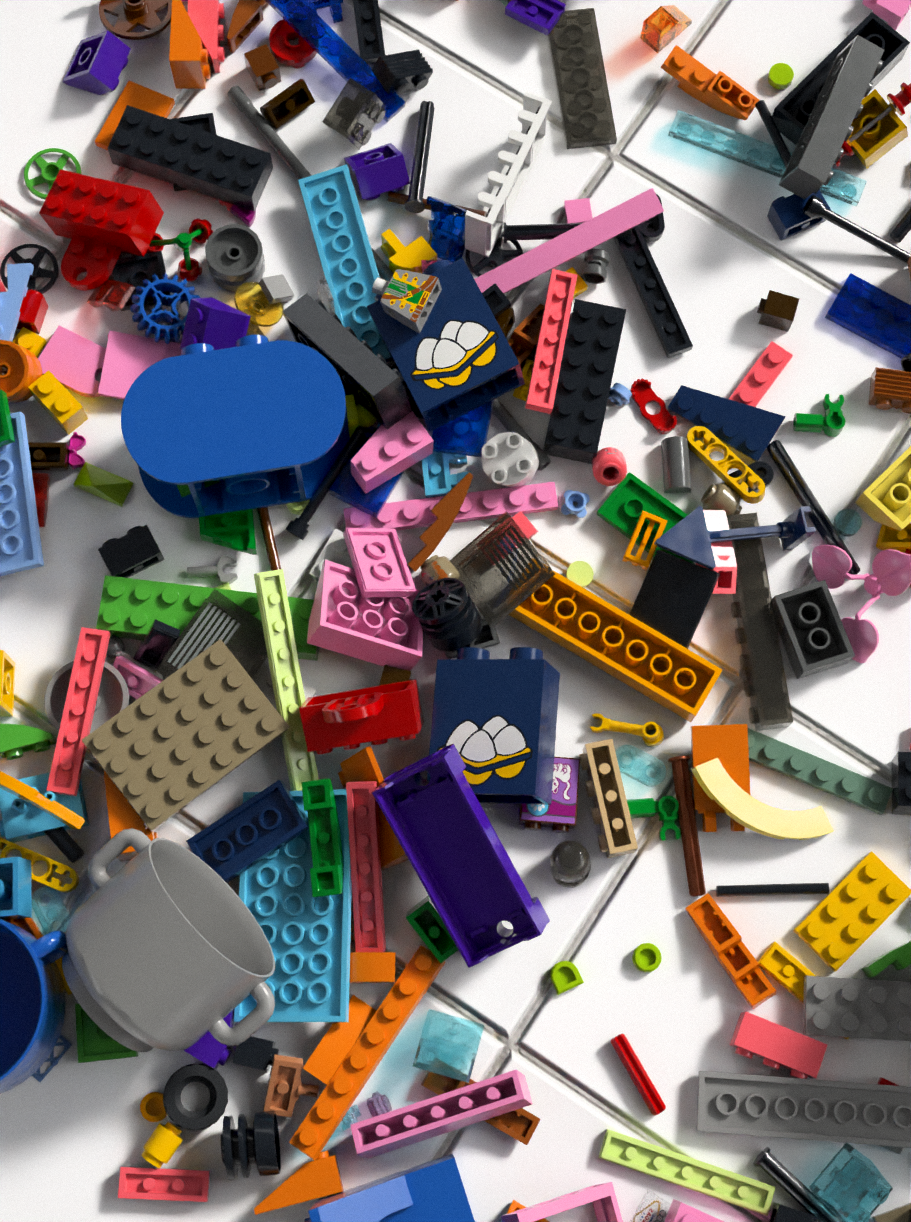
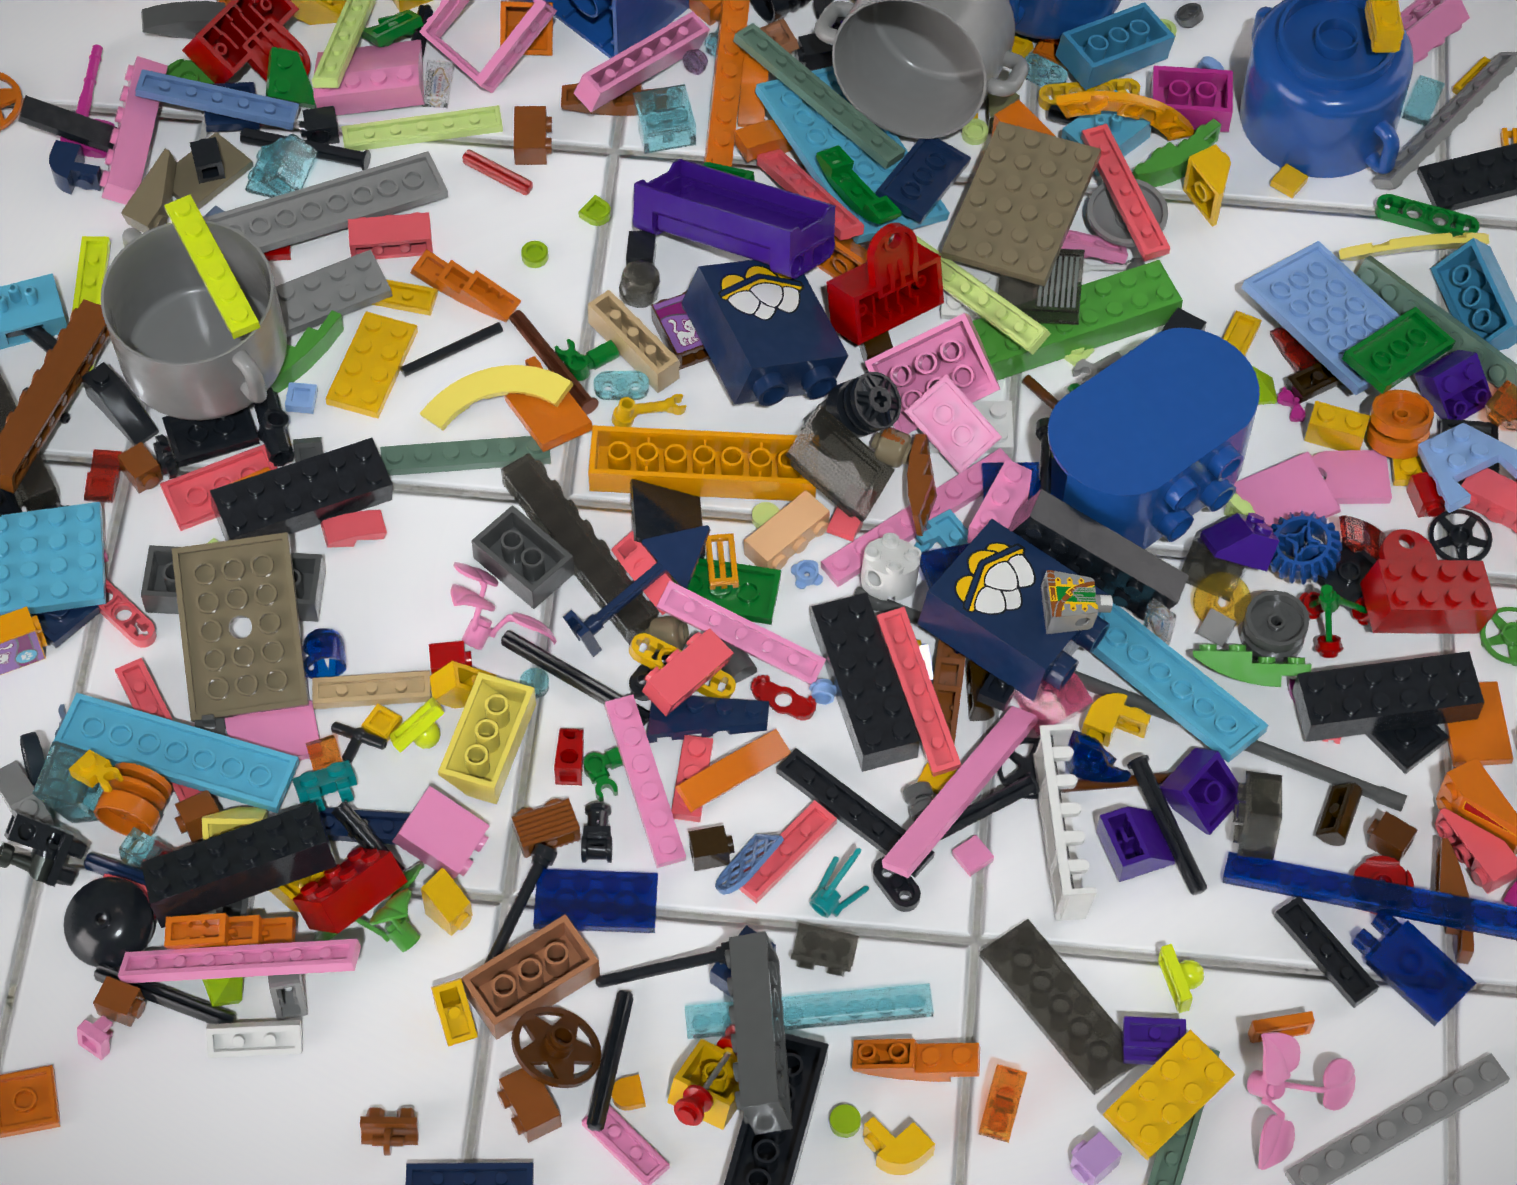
camera: 155 degrees right, 15 degrees down
black tile [133,619,181,670] -> none
black brick [372,49,433,94] -> none
coral head [592,447,627,486] -> none
black bar [755,100,791,168] -> none
none -> dark orange brick [513,106,552,165]
none -> red leg [554,728,584,786]
none -> black connector [581,803,613,863]
none -> bright pink plate [604,695,686,868]
none -> black brick [626,230,657,275]
none -> coral brick [642,628,734,716]
none -> bright pink plate [656,581,826,685]
none -> orange slope [675,729,791,813]
none -> medium blue window [715,834,784,895]
none -> sand green plate [733,23,906,169]
none -> coral plate [734,800,837,904]
none -> light nougat brick [744,490,830,570]
none -> clear smoke bracket [790,923,860,977]
none -> teal plant [810,848,869,918]
none -> yellow brick [863,1116,935,1175]
none -> dark purple slope [1096,806,1175,882]
none -> neon yellow tile [1158,944,1205,1013]
none -> bright green slope [1193,644,1312,687]
none -> yellow tile [1222,310,1262,356]

